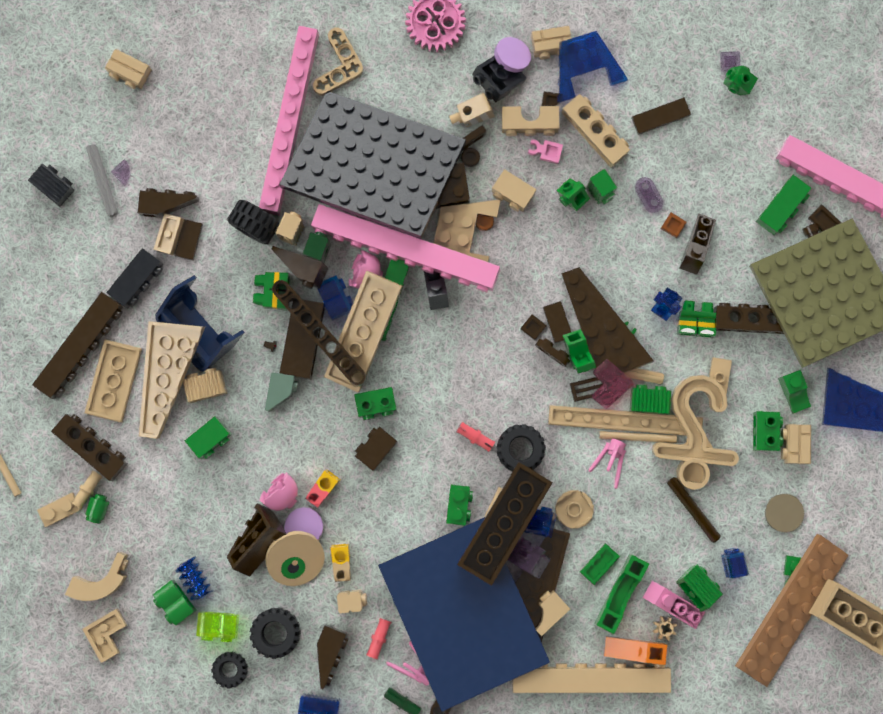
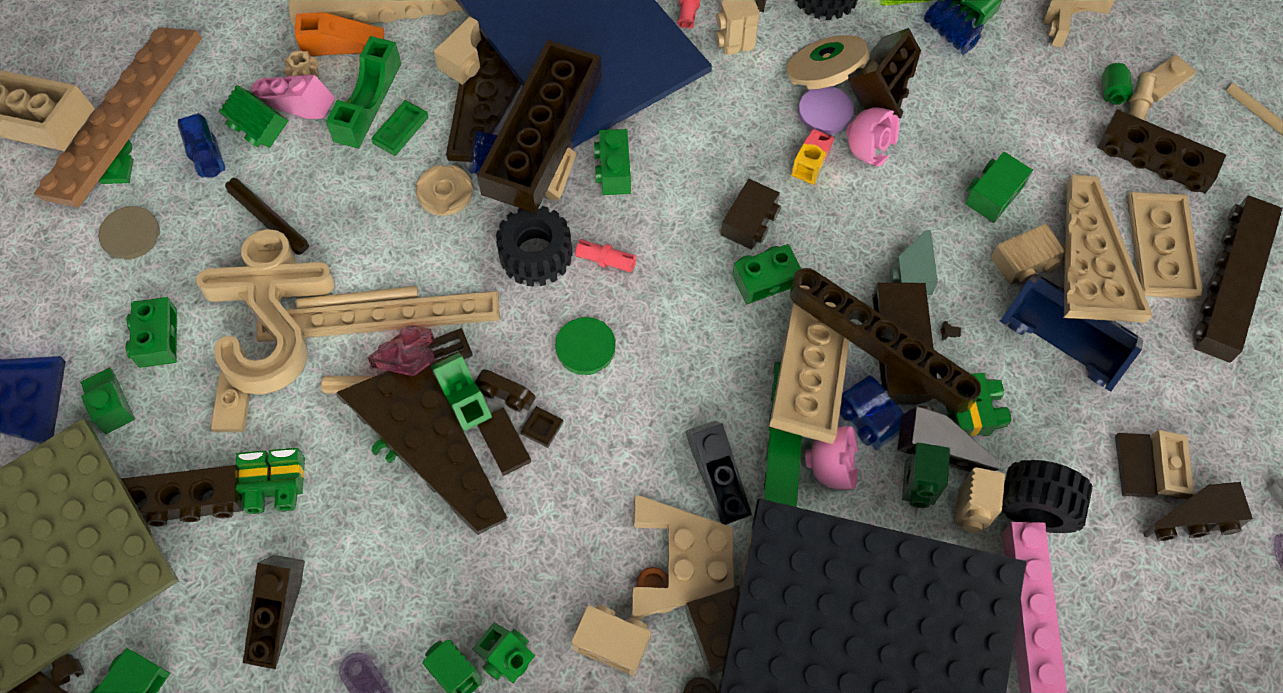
camera: 170 degrees right, 20 degrees down
black brick [106,248,163,309] -> none
bright pink brick [311,204,500,293] -> none
leg [331,544,351,582] -> none
clear purple brick [507,537,551,579] -> none
bright pink plant [589,439,626,489] -> none
green brick [629,385,671,415] -> none
clear blue brick [651,287,683,321] -> none
dark orange tile [660,212,687,238] -> none
tan brick [781,424,811,464] -> none
none -> green tile [555,317,616,375]

